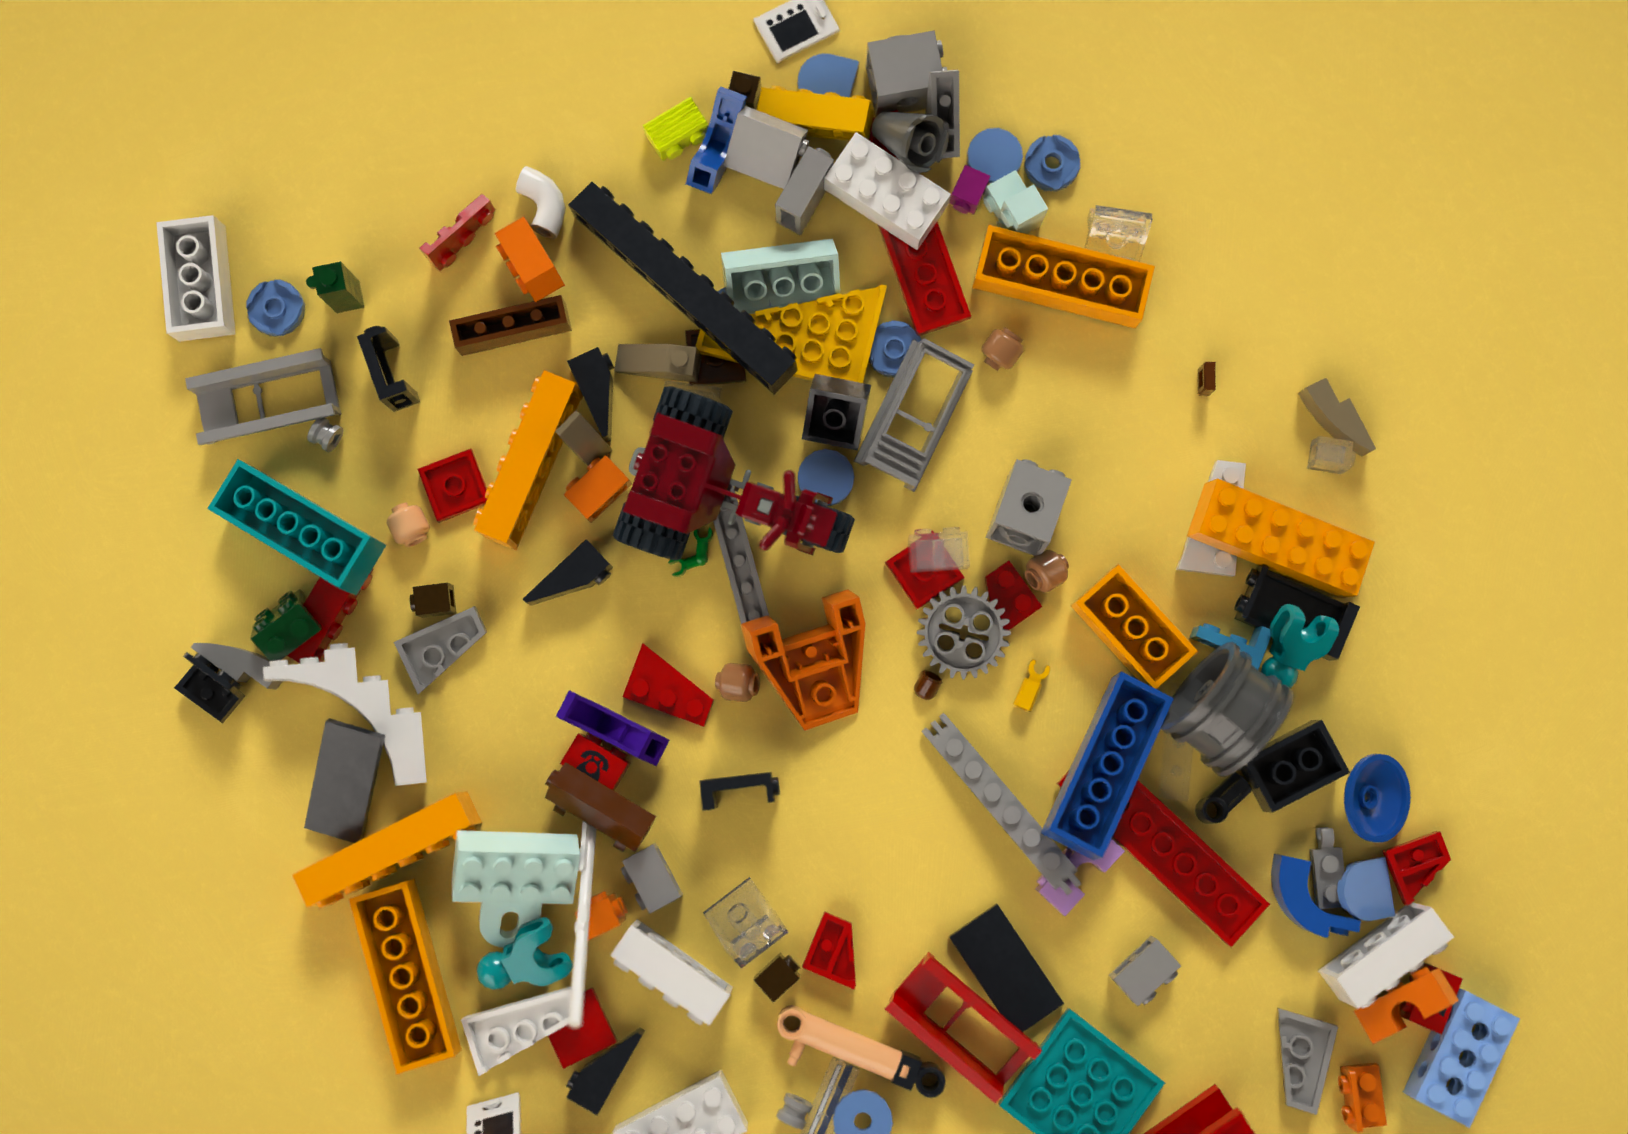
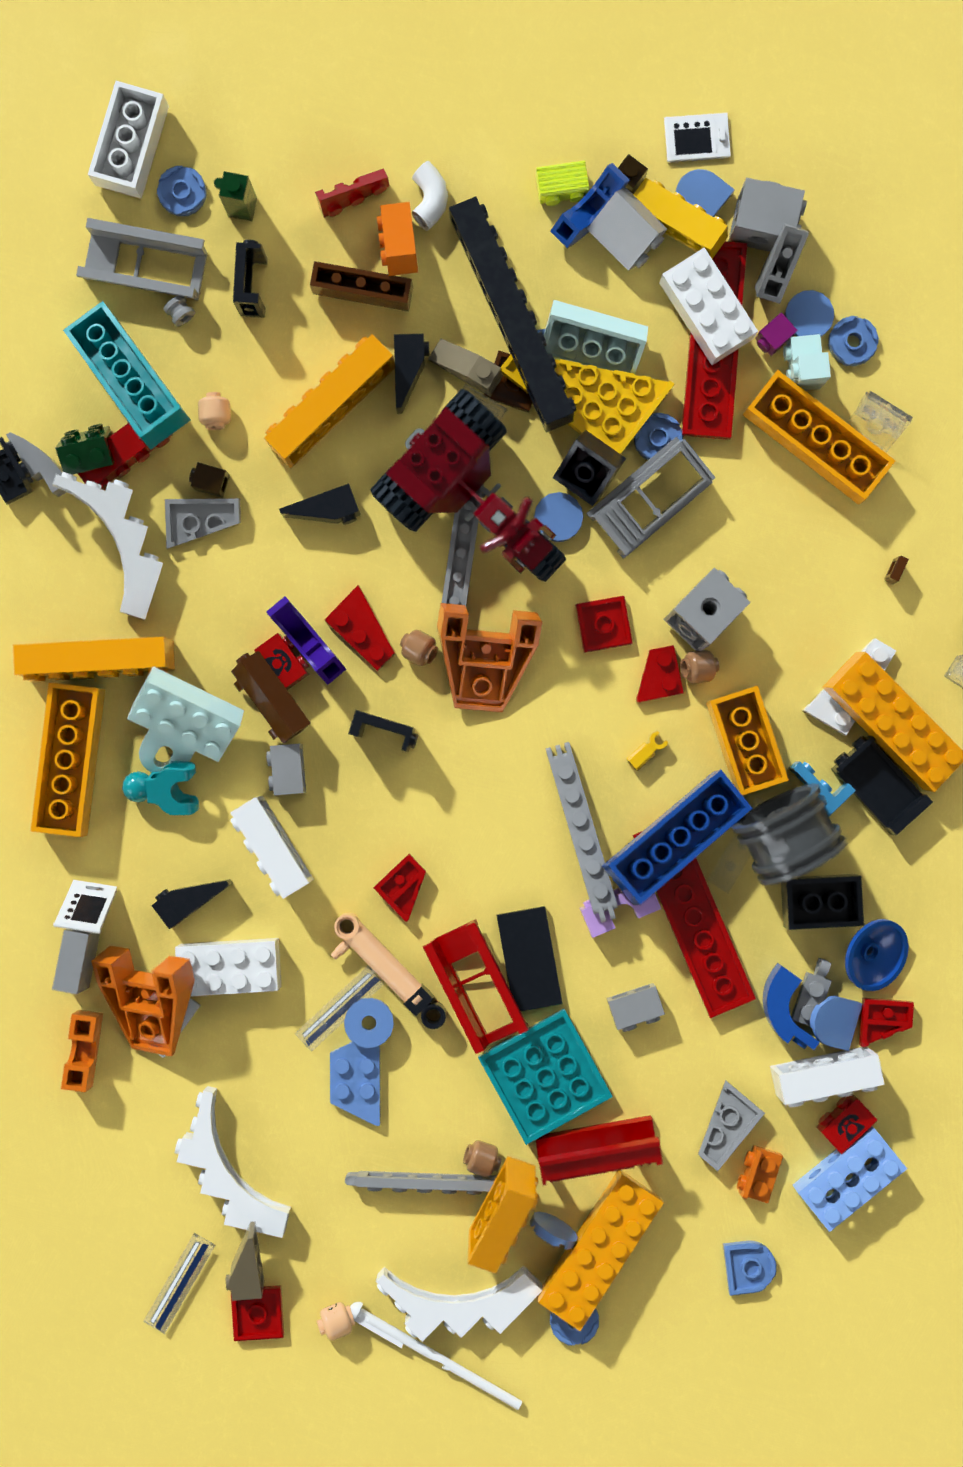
camera: 30 degrees right, 5 degrees up
black tile [304,718,385,843] -> none
red tile [418,449,487,523] -> none
white wing [461,986,572,1076] -> none
red tile [548,987,618,1069] -> none
dark tan slope [556,411,612,466] -> none
orange brick [564,455,632,523] -> none
white bar [569,821,596,1028] -> none
orange brick [575,891,628,940] -> none
green arm [668,527,713,577] -> none
clear slope [703,877,789,968] -> none
dark brown brick [754,952,800,1003] -> none
light grey brick [775,146,834,235] -> none
light grey wheel [776,1093,813,1129] -> none
dark grey cone [872,112,949,173] -> none
clear brick [908,527,970,572] -> none
reddish brown piece [914,670,942,700] -> none
light grey gear [917,585,1011,680] -> none
medium nougat head [981,327,1024,371] -> none
black piece [1195,772,1252,824] -> none
teal piece [1261,604,1339,688] -> none
orange arch [1354,967,1459,1044] -> none

